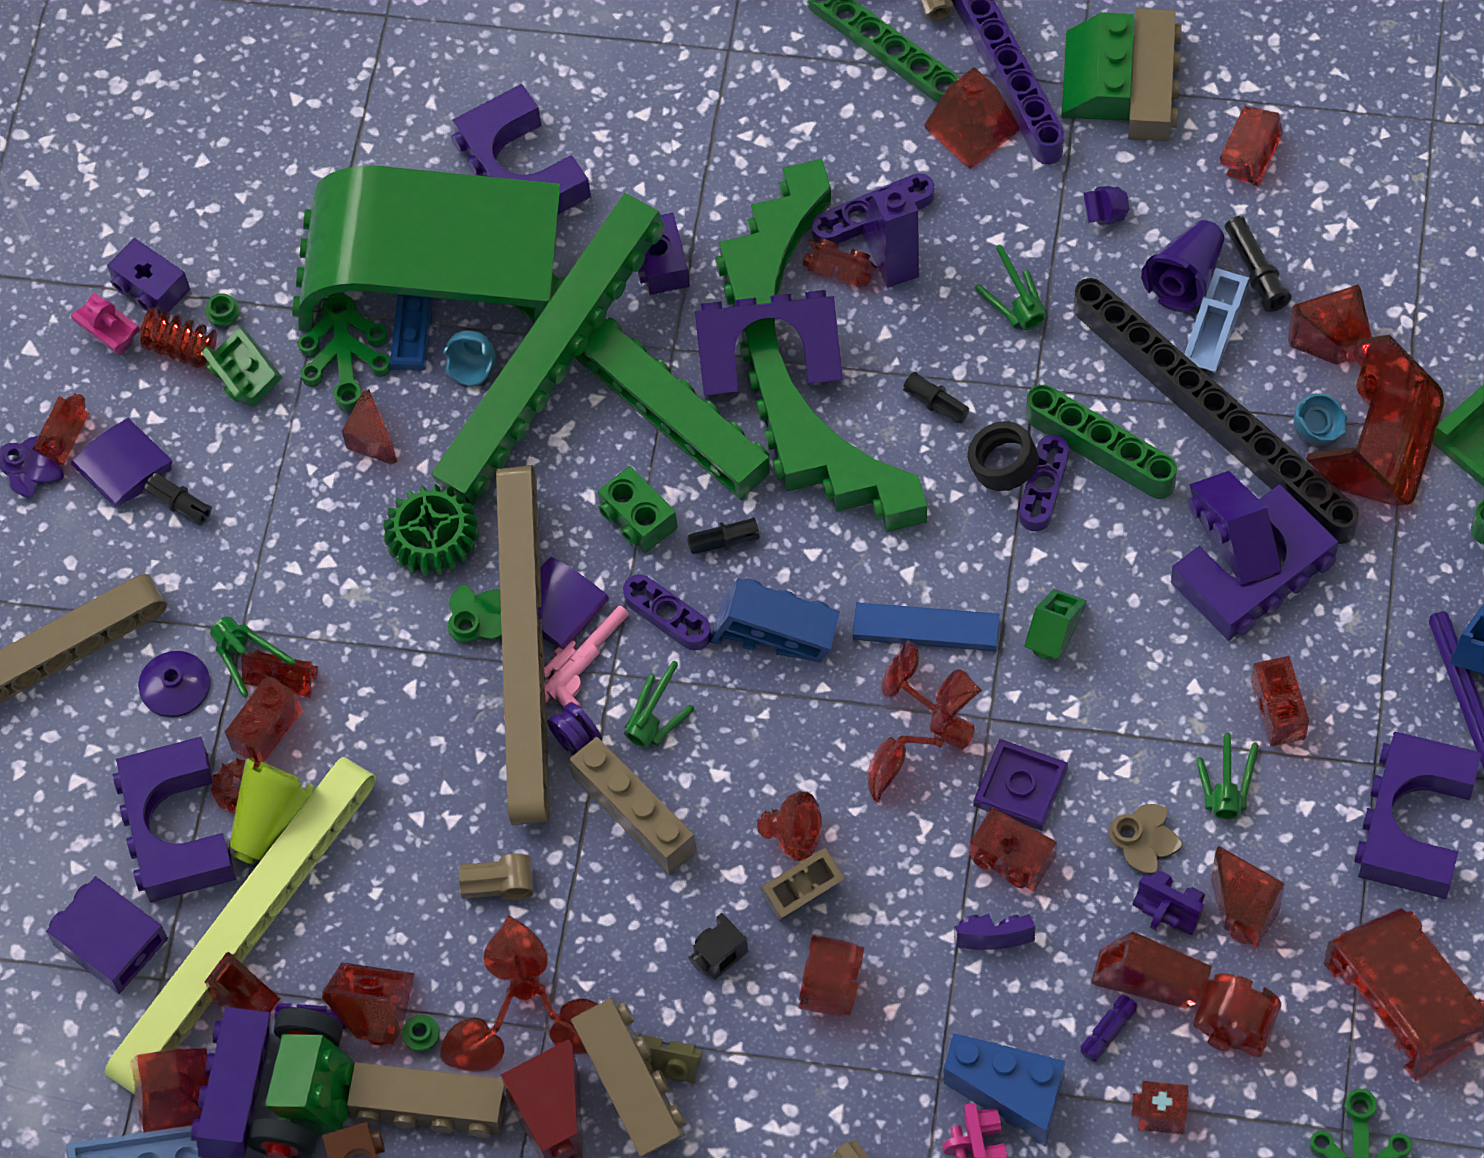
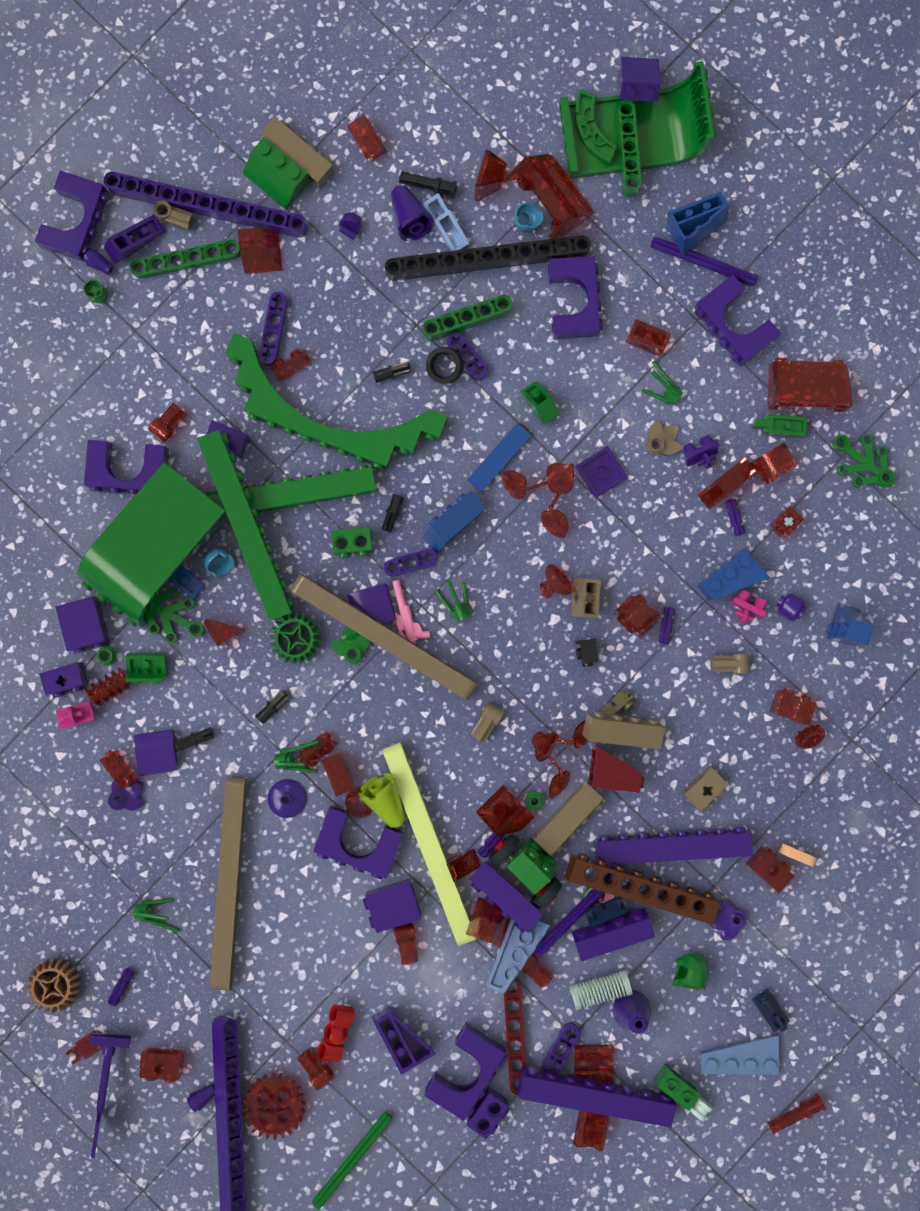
camera: 65 degrees left, 25 degrees up
dark purple wheel [547,702,602,756] -> none
dark tan brick [569,736,697,875] -> none
dark purple arch [694,290,843,395] -> none
dark purple slope [862,183,919,288] -> none
dark purple slope [954,914,1035,950] -> none
clear red brick [970,807,1057,892] -> none
green plant [975,245,1047,330] -> none
dark purple wedge [1188,471,1281,585] -> none
clear red slope [1211,846,1285,947] -> none
none -> dark purple brick [55,596,110,654]
none -> clear red piece [148,403,187,443]
none -> black axle [255,690,290,724]
none -> clear red piece [393,923,418,965]
none -> dark purple axle [659,607,675,645]
none -> green hinge [752,414,808,438]

